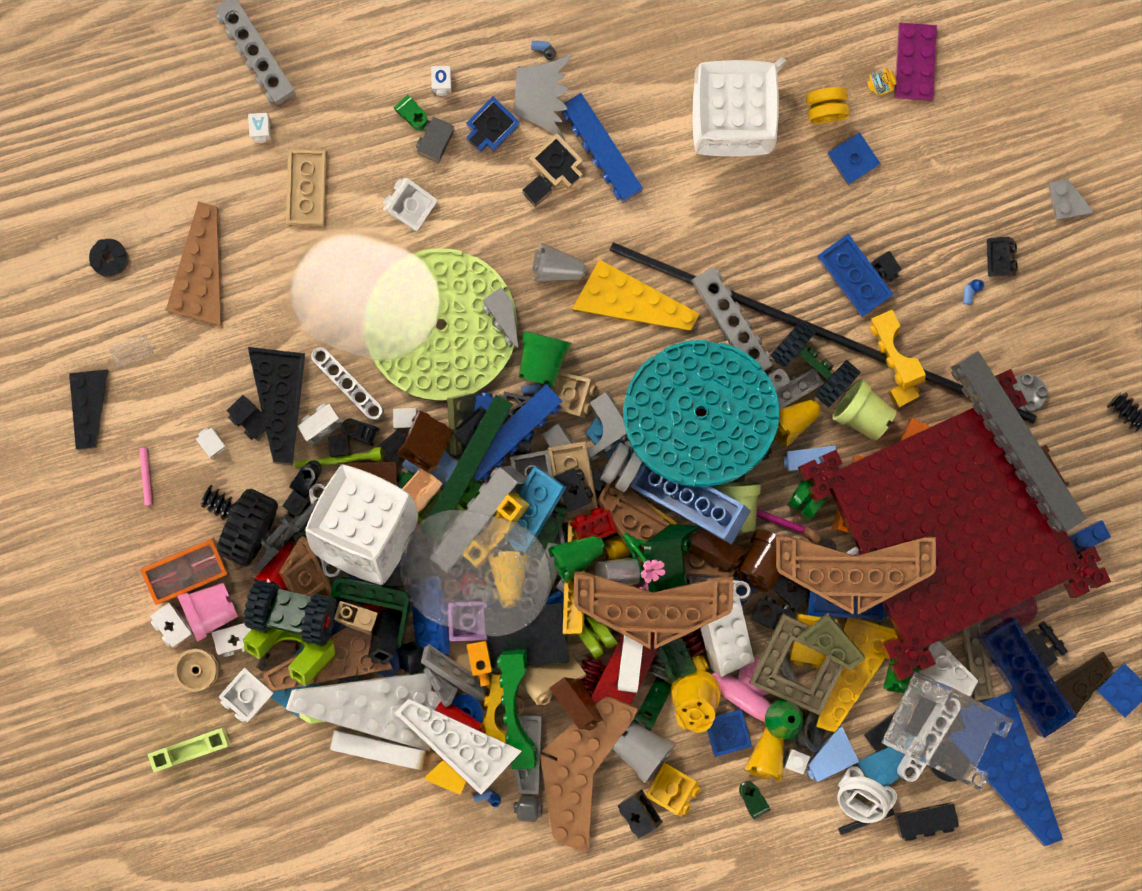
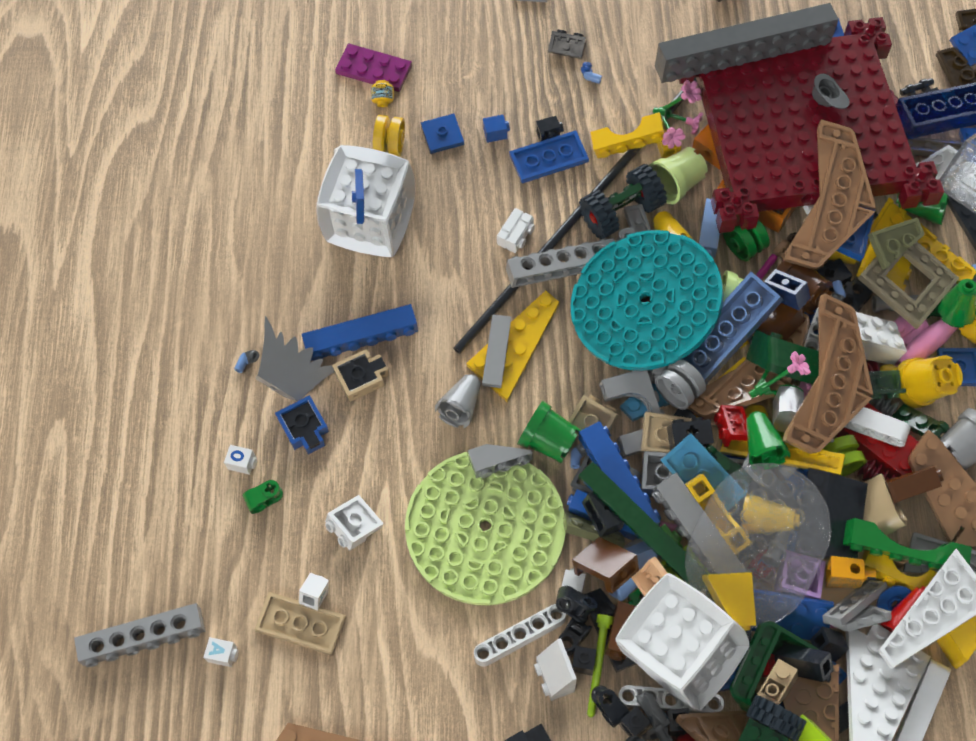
camera: 65 degrees left, 20 degrees down
black wing [248,347,305,466] -> none
clear tile [291,235,440,361] -> none
dark grey brick [416,116,455,164] -> none
black brick [522,175,552,207] -> none
none -> white brick [299,573,329,610]
none -> blue plate [352,169,364,224]
none -> light grey tile [482,315,511,388]
none -> blue brick [483,114,510,143]
none -> white brick [497,208,535,253]
none -> black piece [556,586,597,623]
none -> bright pink plant [653,80,703,149]
none -> yellow slope [702,572,756,630]
none -> dark blue brick [764,269,811,310]
none -> dark grey piece [812,74,850,109]
none -> medium blue arm [829,280,846,301]

